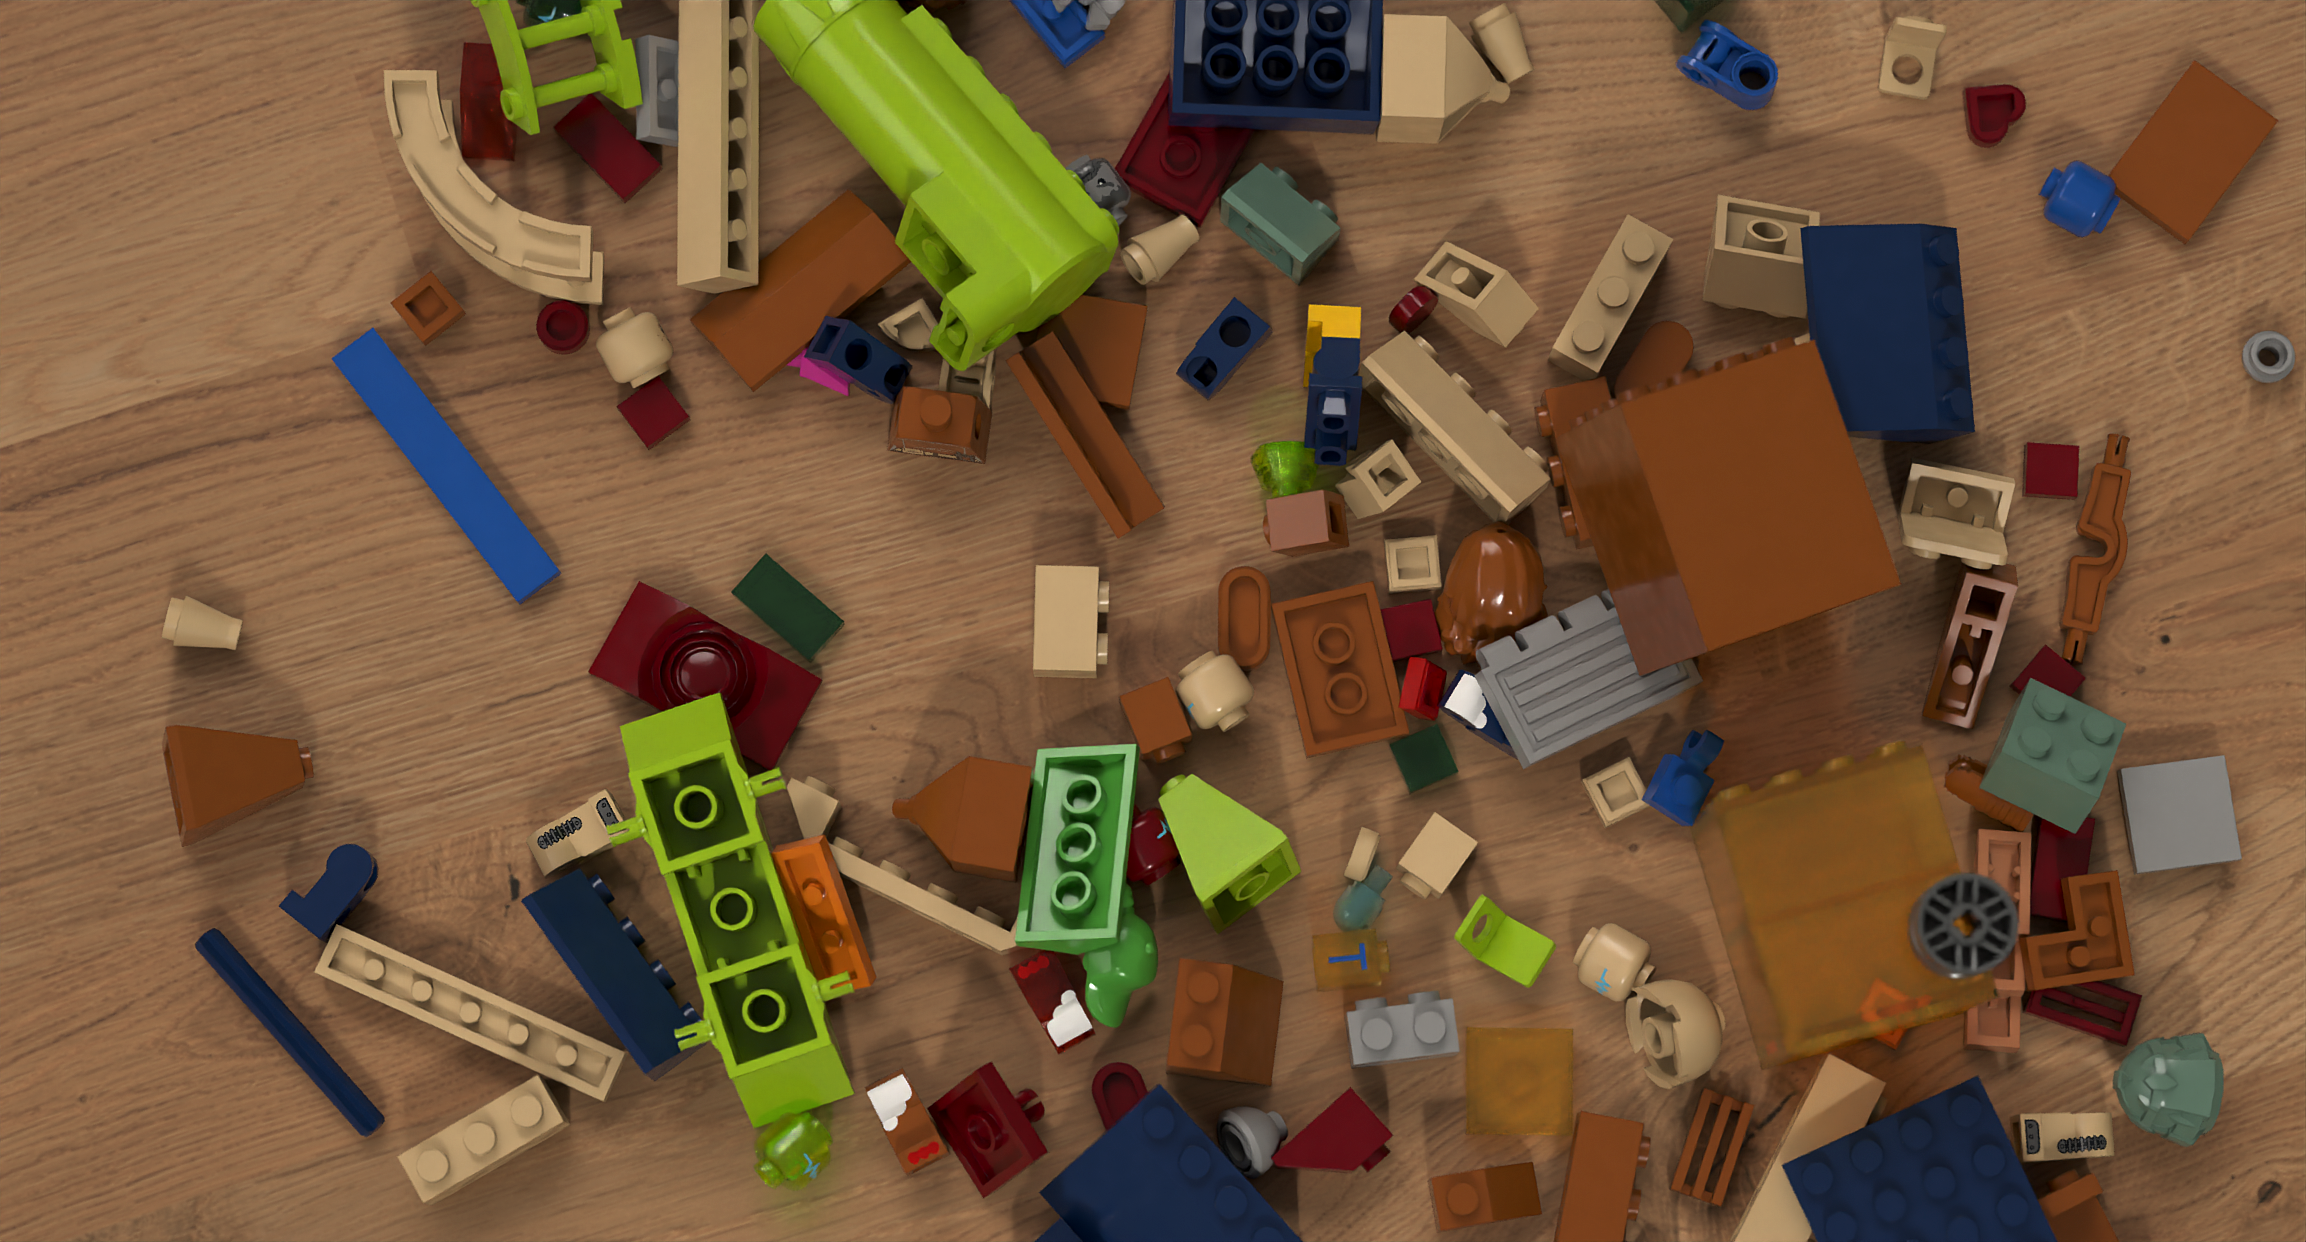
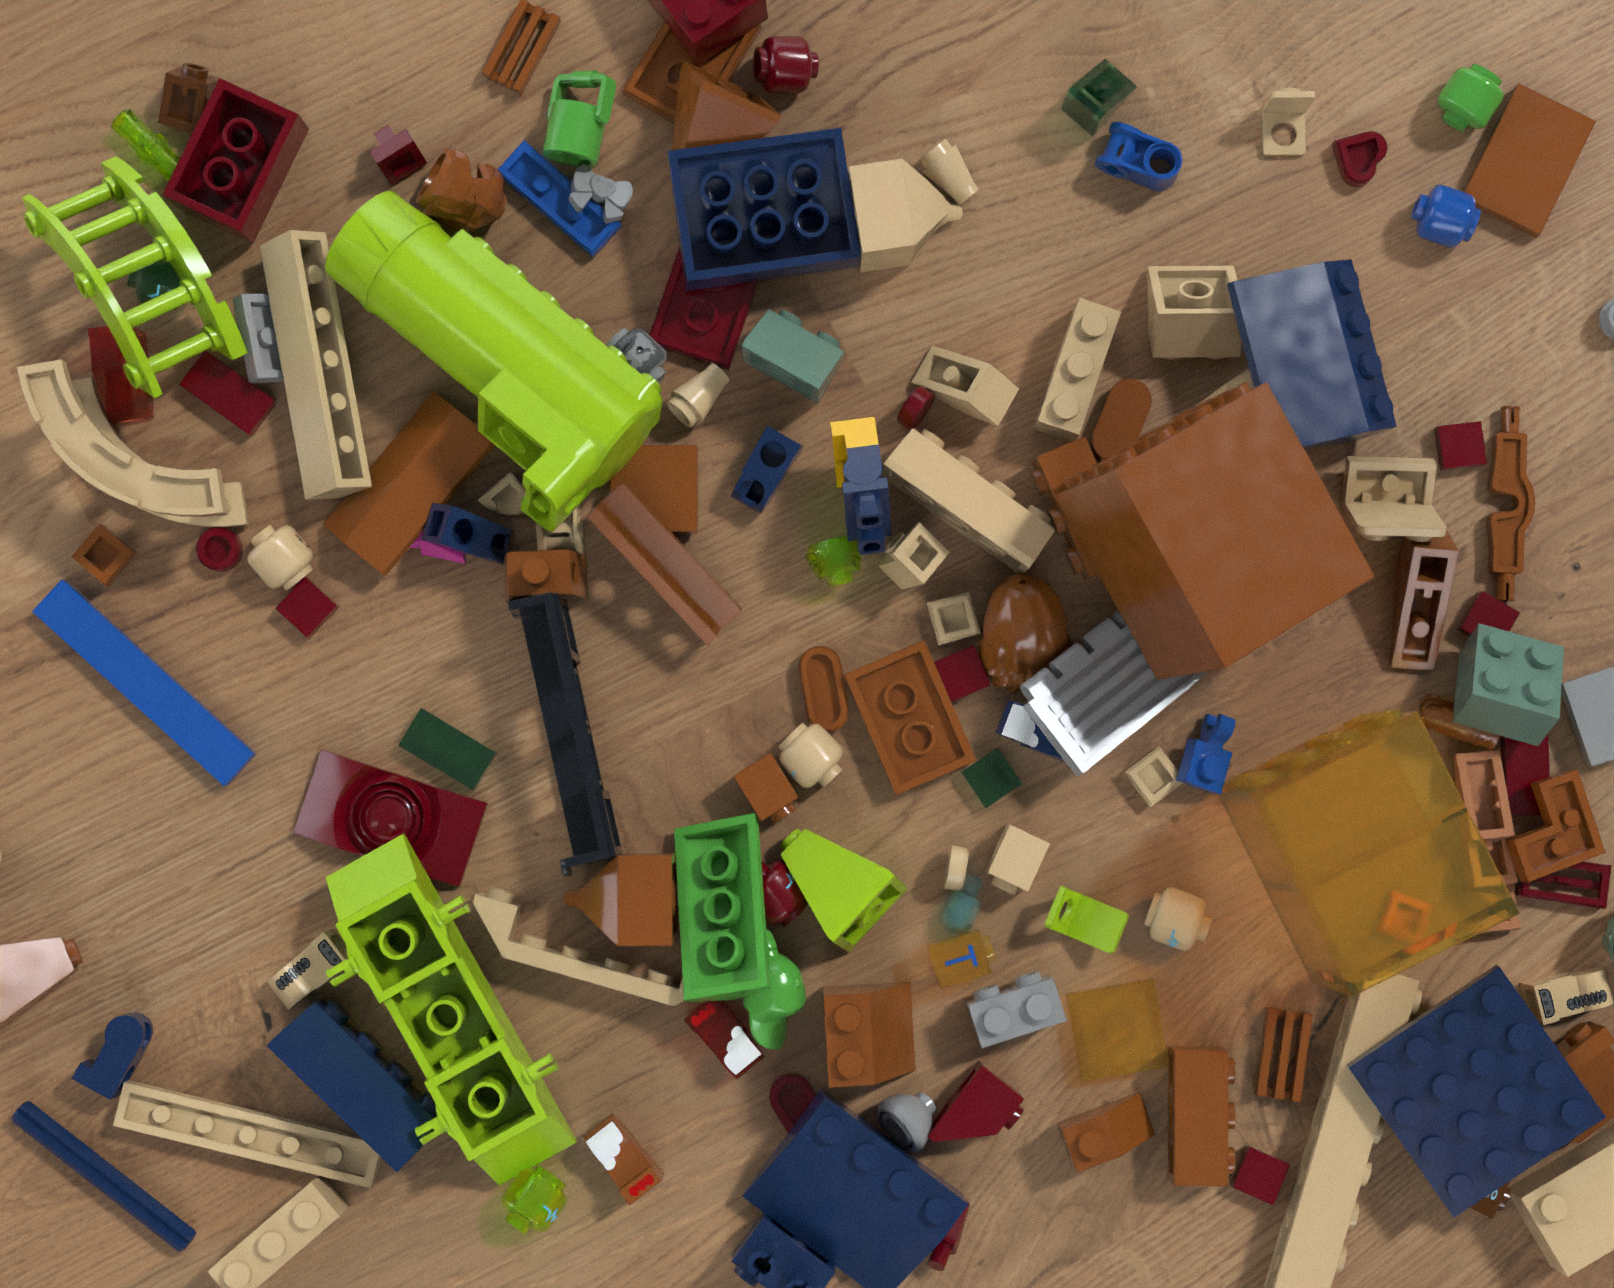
camera: 10 degrees left, 5 degrees up
orange plate [771,834,877,990] -> none
dark red tile [927,1061,1049,1199] -> none
tan brick [1033,565,1109,678] -> none
dark orange brick [1263,489,1349,557] -> none
red tile [1398,657,1447,721] -> none
tan cylinder [1626,979,1725,1089] -> none
dark grey wheel [1907,873,2019,980] -> none
none -> black piece [507,592,623,877]
none -> bright green head [1438,64,1504,132]

